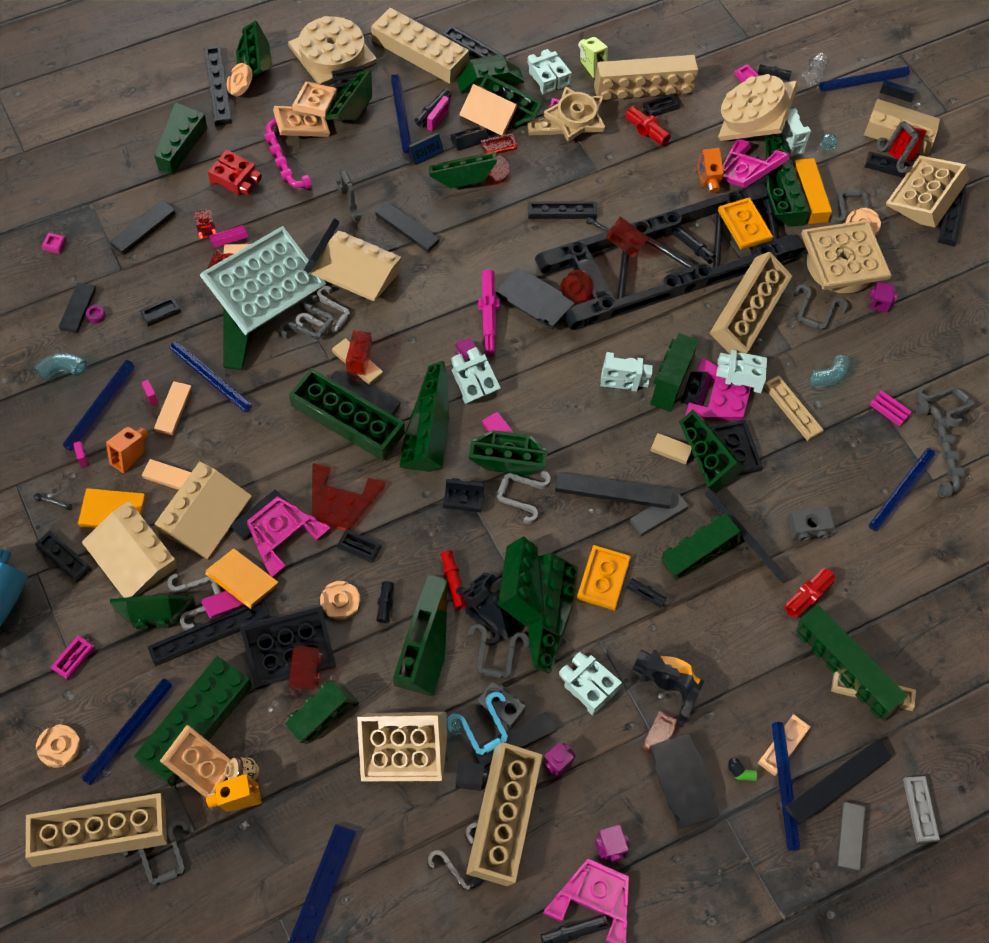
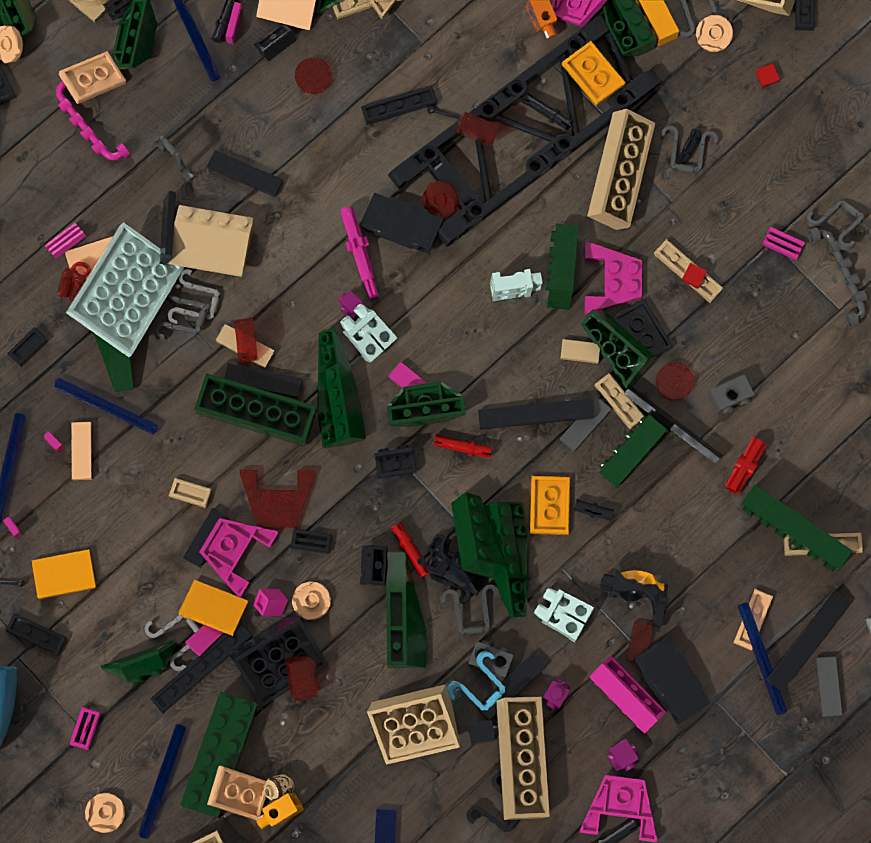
camera: 15 degrees left, 15 degrees up
tan slope [82,501,178,598] -> none
orange torso [106,427,149,474] -> none
light nougat tile [142,459,191,490] -> none
tan slope [155,461,252,560] -> none
clear red brick [193,208,216,239] -> none
red hips [208,150,262,196] -> none
dark green wedge [285,680,359,744] -> none
light nougat tile [292,82,337,117] -> none
black pin [376,581,394,623] -> none
slope [409,132,444,165] -> none
dark green wedge [429,152,497,188] -> none
clear red tile [480,133,518,154] -> none
light grey piece [497,470,550,524] -> none
black slope [681,372,712,406] -> none
light aqua hips [716,350,767,393] -> none
arm [728,757,757,781] -> none
tan piece [801,220,892,293] -> none
clear light blue cylinder [809,355,851,387] -> none
magenta brick [869,282,897,313] -> none
clear blue axle [869,448,935,531] -> none
none -> tan tile [169,478,212,508]
none -> dark pink panel [254,589,288,616]
none -> black brick [360,545,388,586]
none -> red pin [433,434,492,459]
none -> dark pink brick [589,656,666,734]
none -> tan tile [594,373,644,429]
none -> clear red tile [656,362,694,400]
none -> black axle [678,128,701,163]
none -> red tile [681,263,707,289]
none -> red tile [755,63,780,88]

